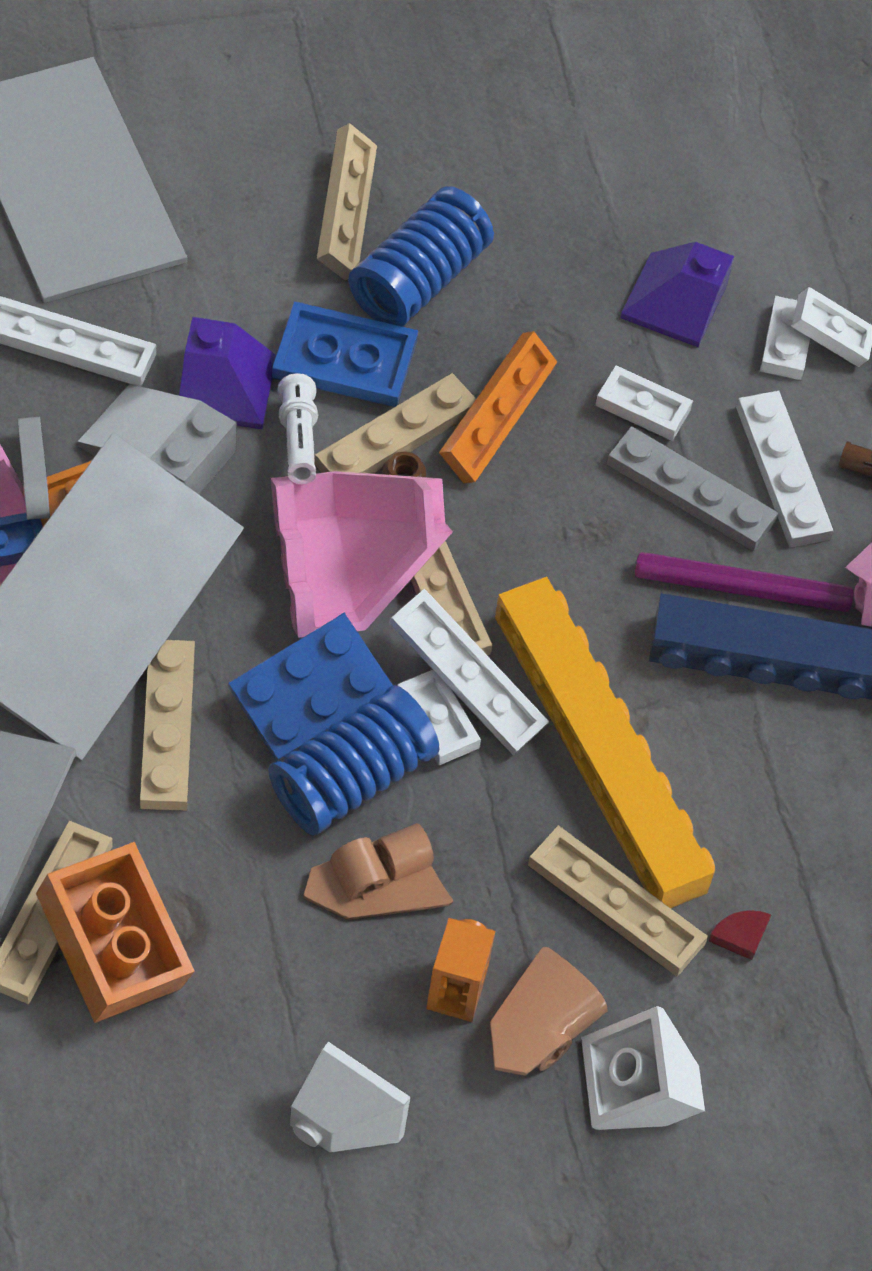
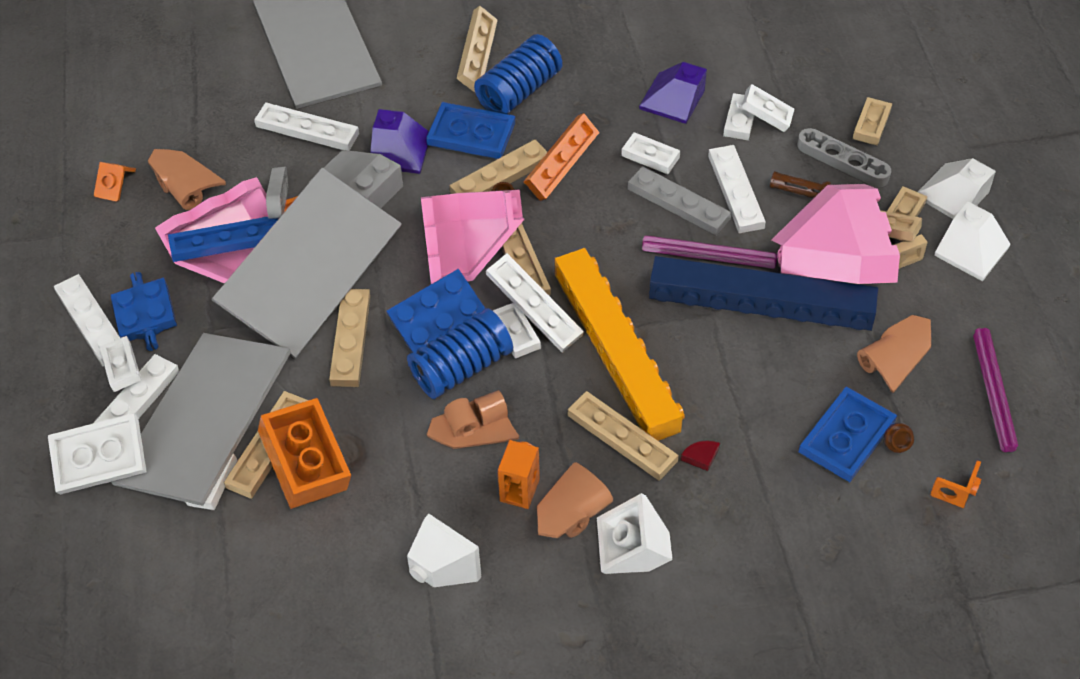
camera: 10 degrees right, 5 degrees down
white pin [277,373,318,484] -> none

